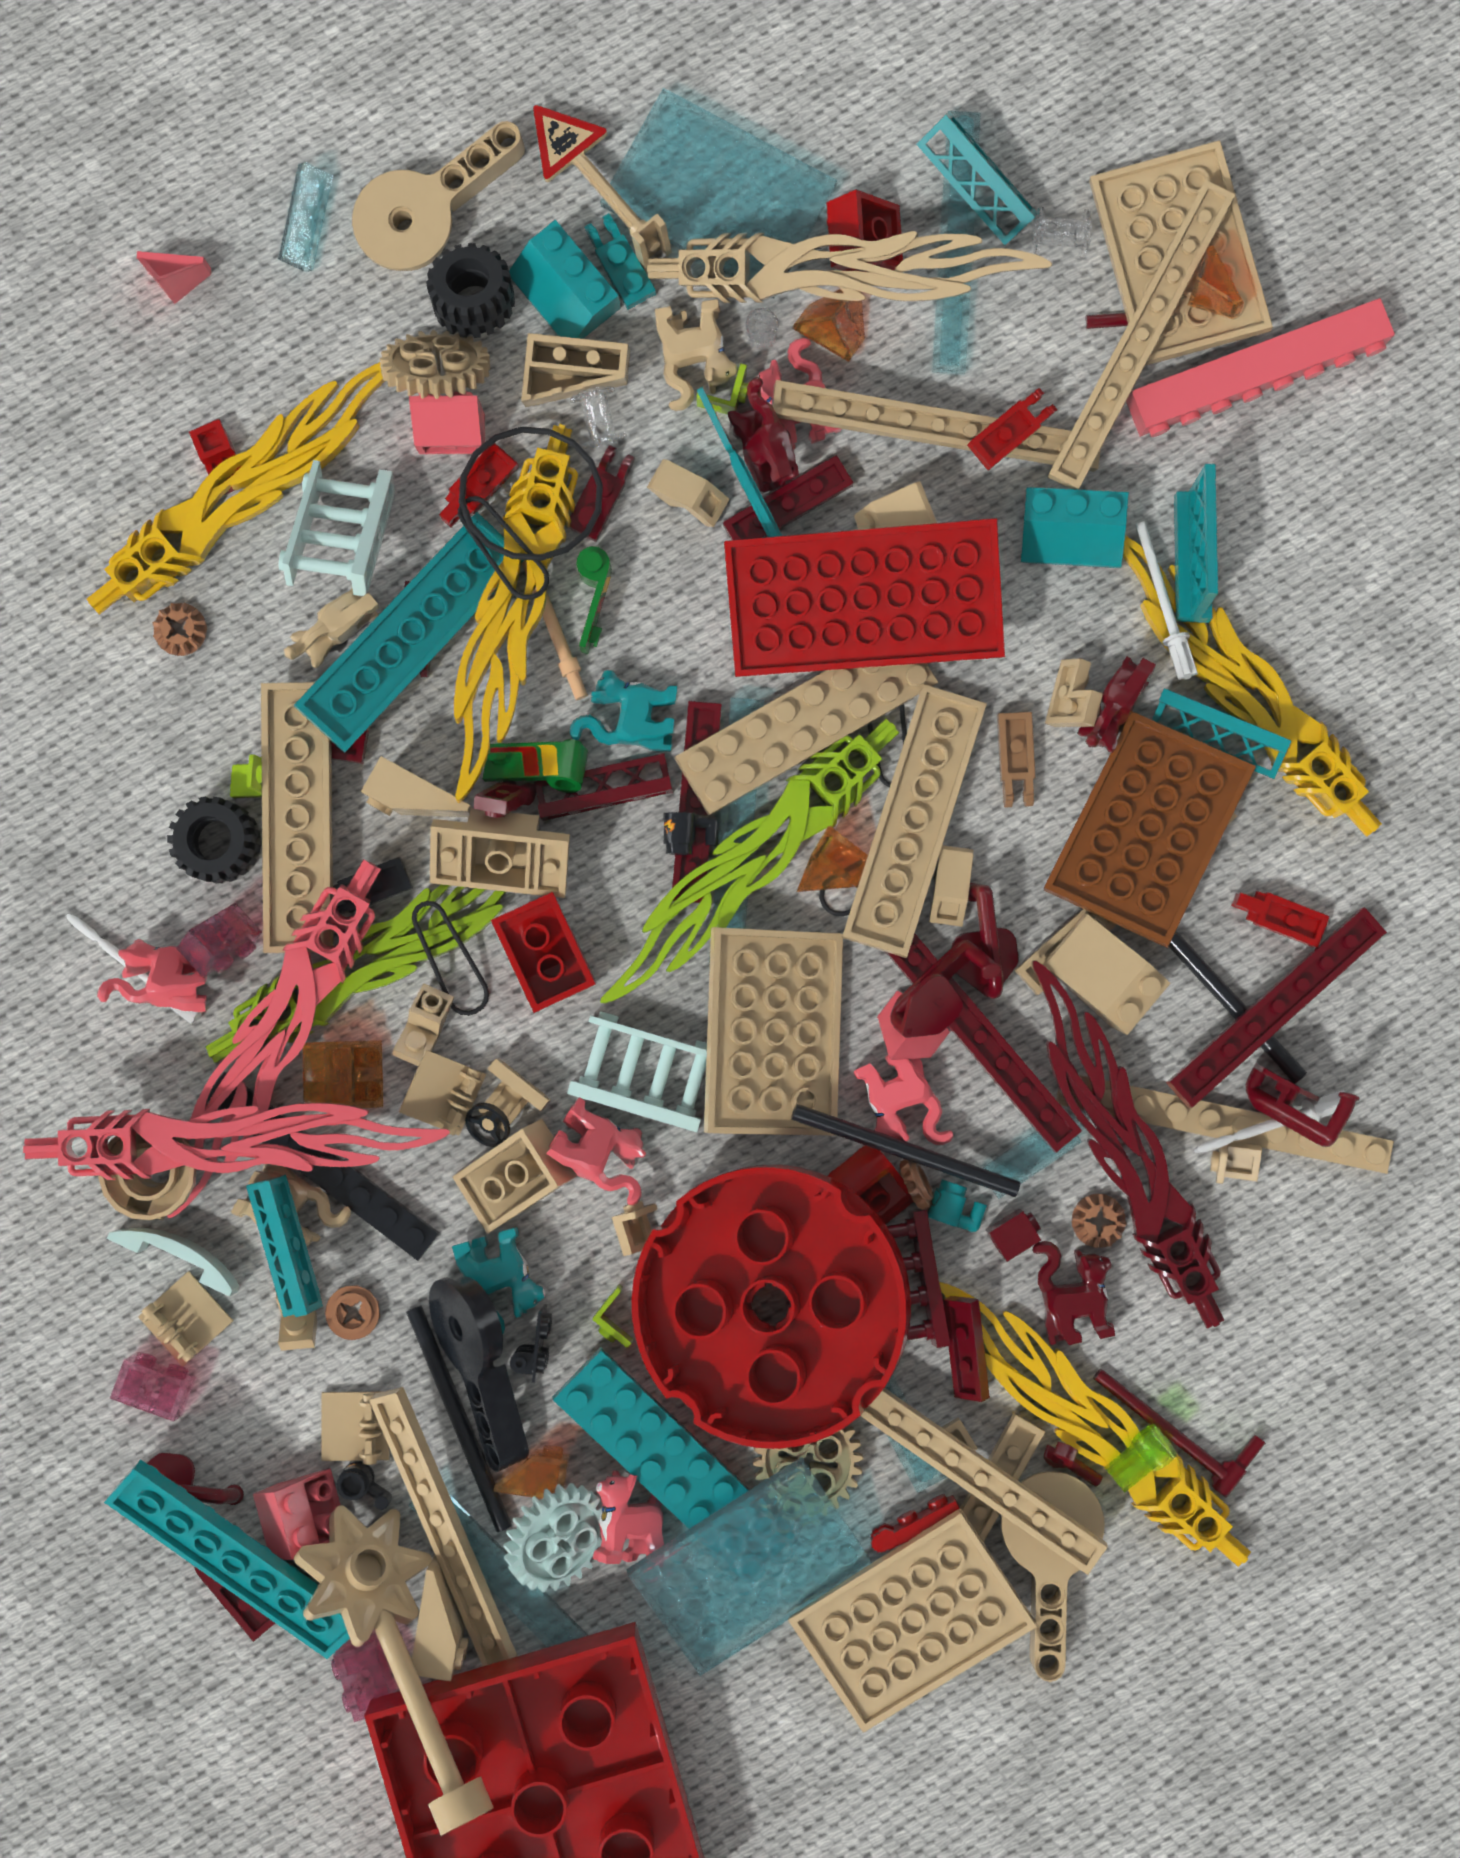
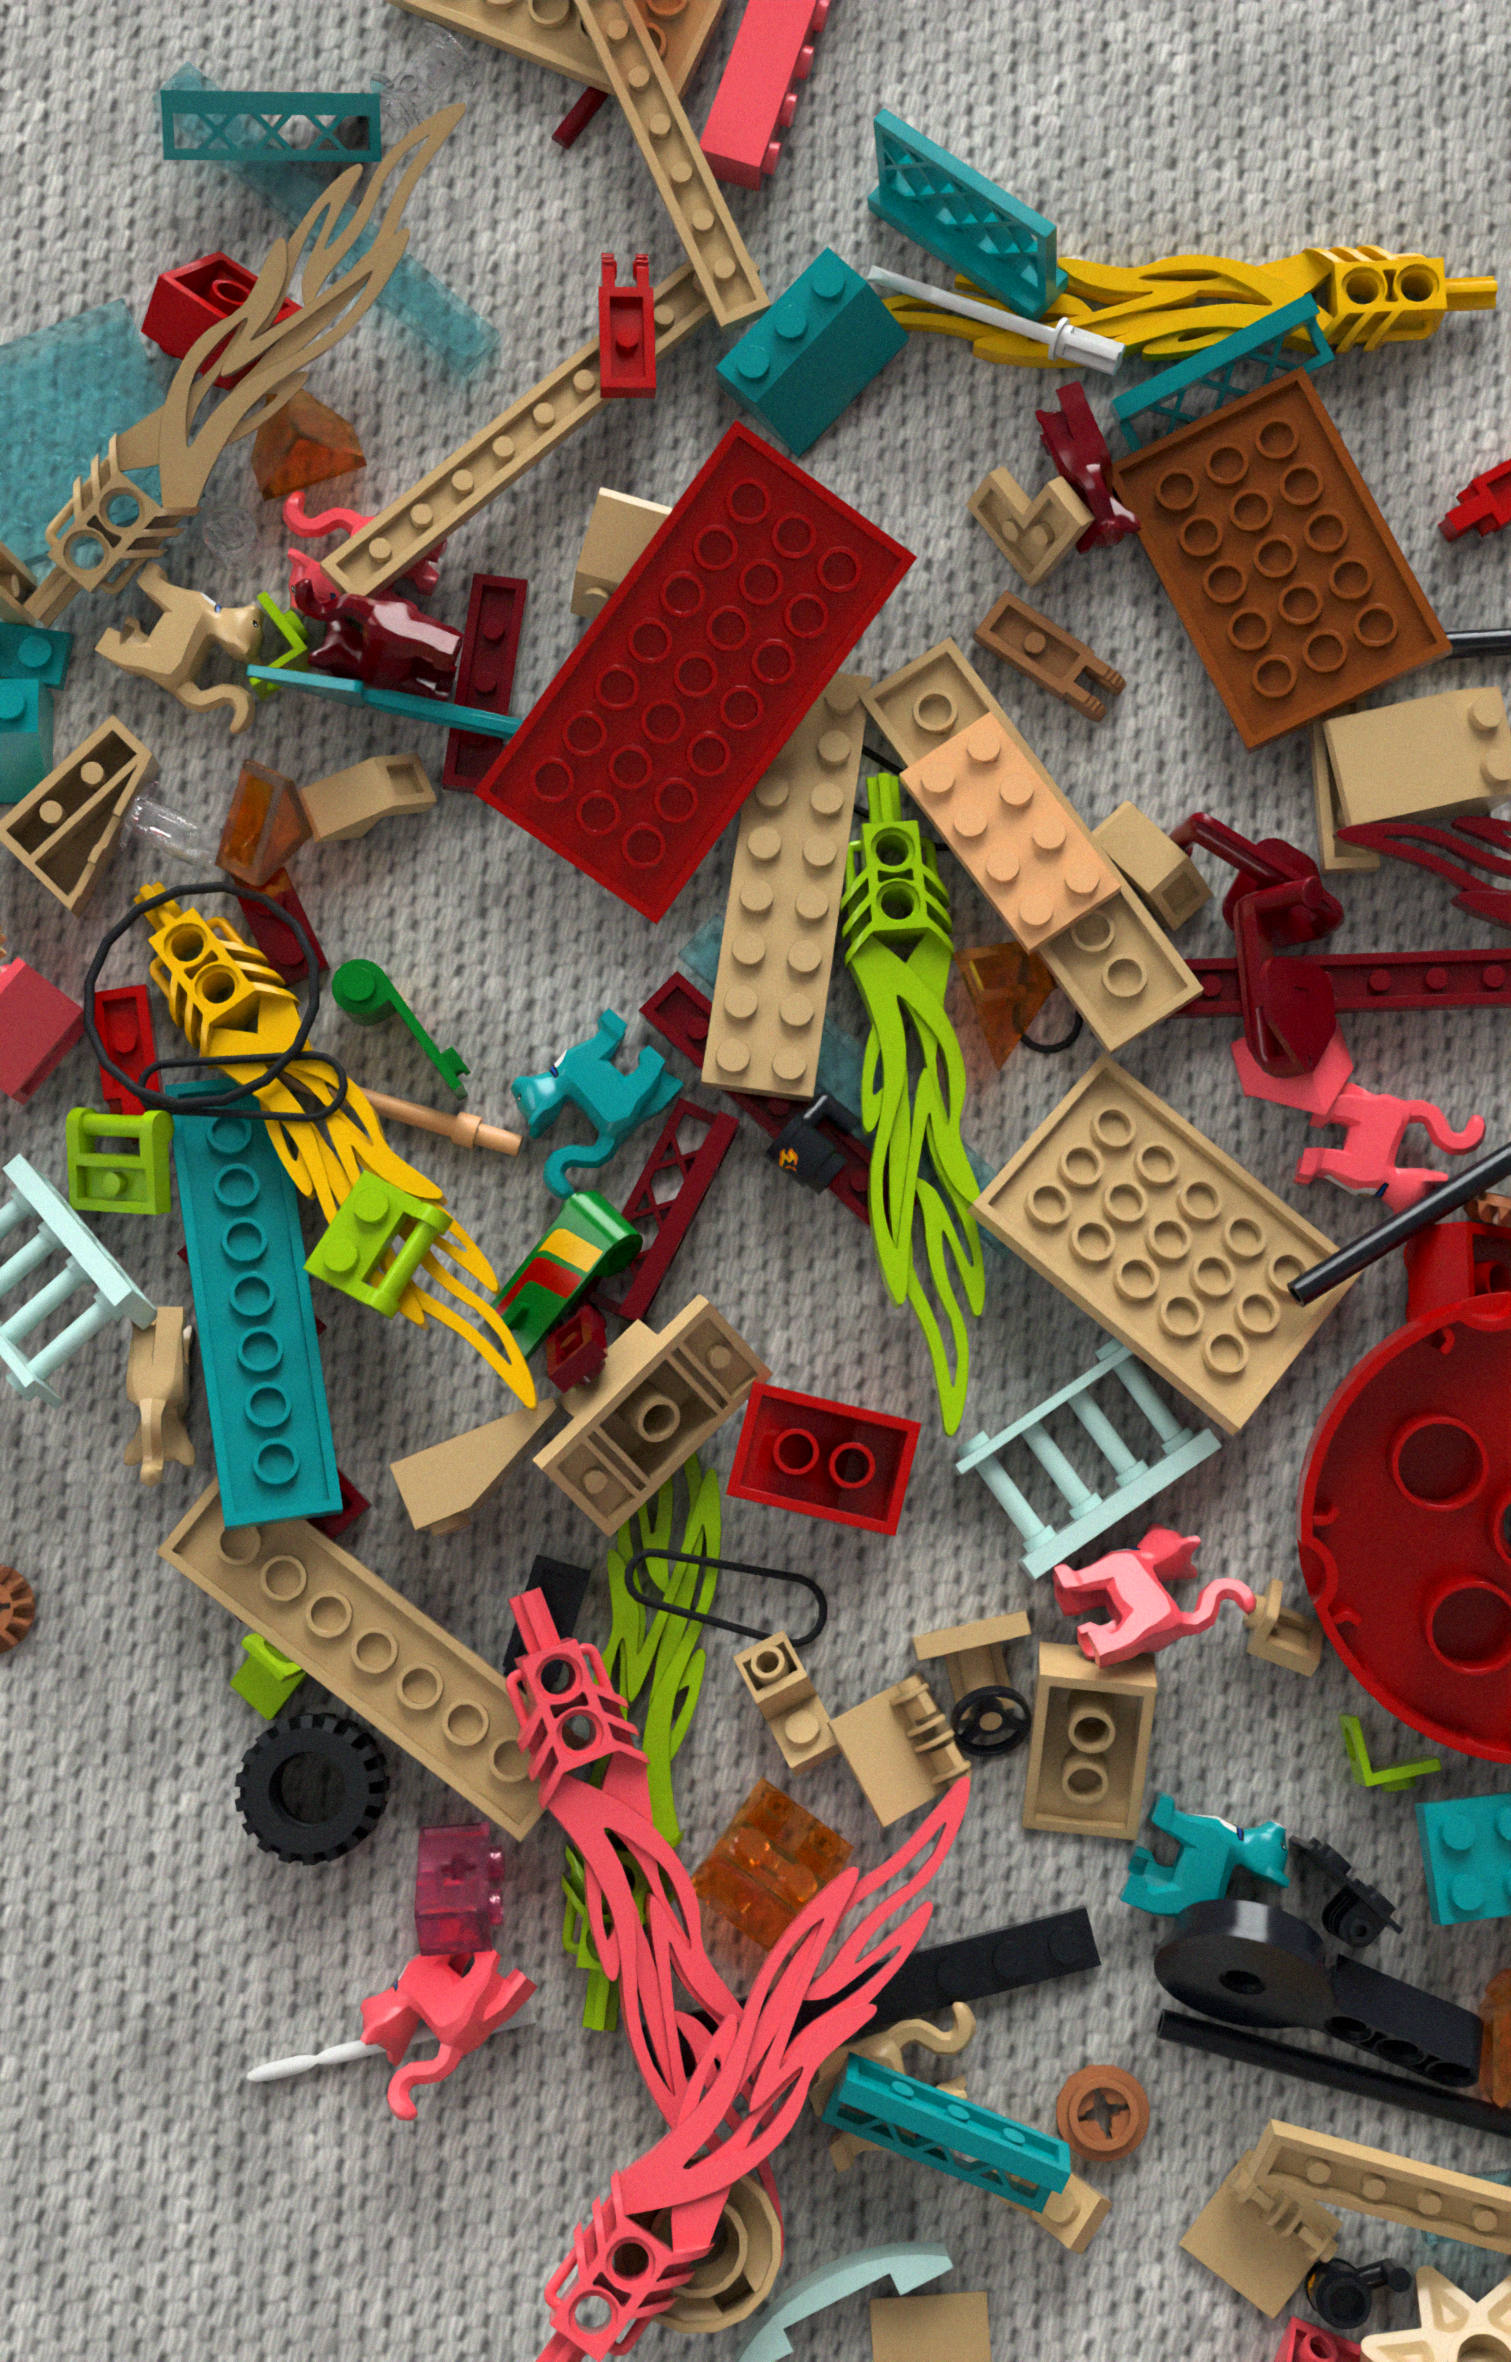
camera: 55 degrees left, 5 degrees down
none -> lime plate [65,1107,175,1215]
none -> clear orange slope [214,759,313,886]
none -> lime plate [303,1169,453,1320]
none -> light nougat plate [899,711,1122,955]

